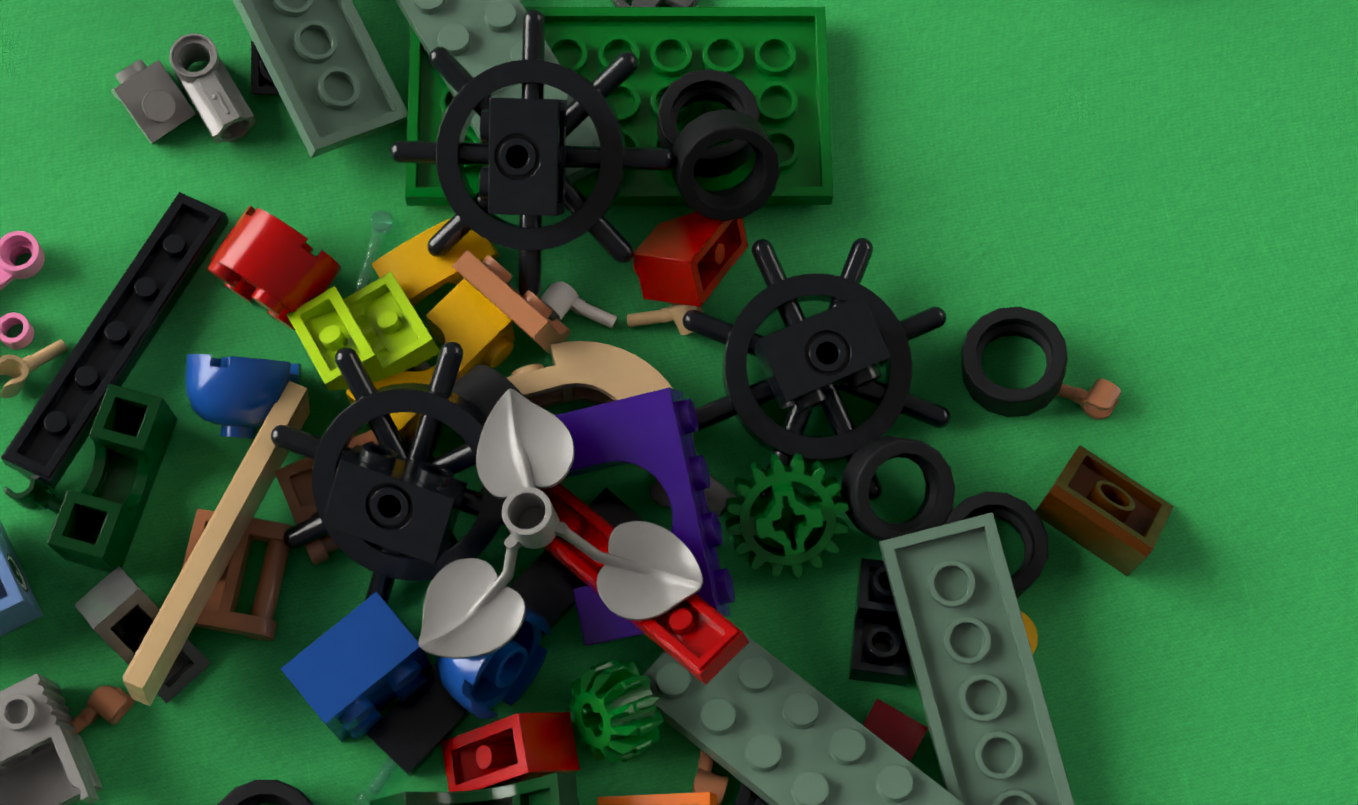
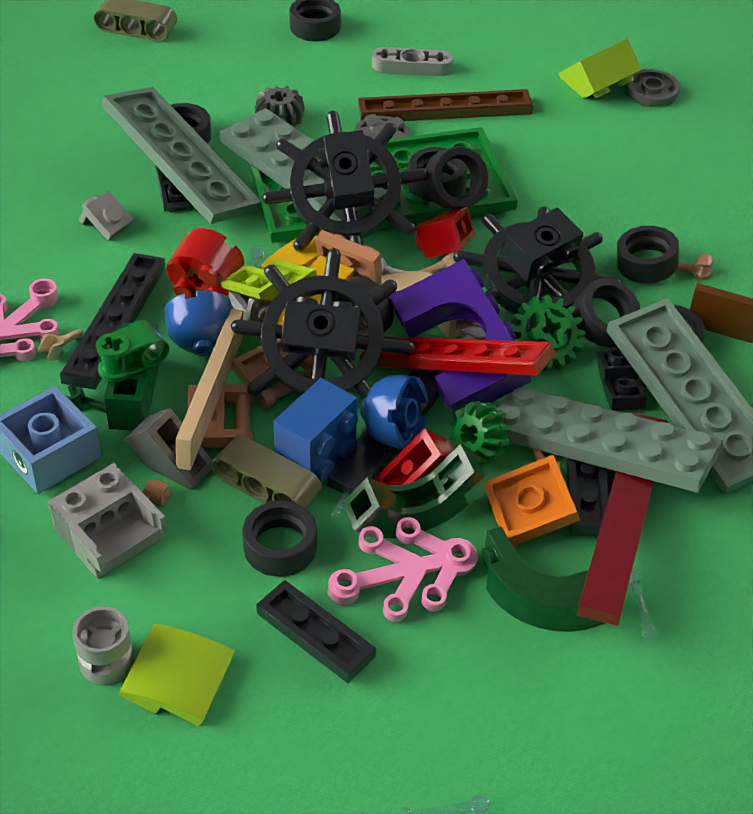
camera: 10 degrees left, 25 degrees down
light grey piece [169,33,257,144] -> none
light grey plant [418,389,703,659] -> none
none -> green piece [96,320,170,382]
none -> olive beam [211,435,322,508]

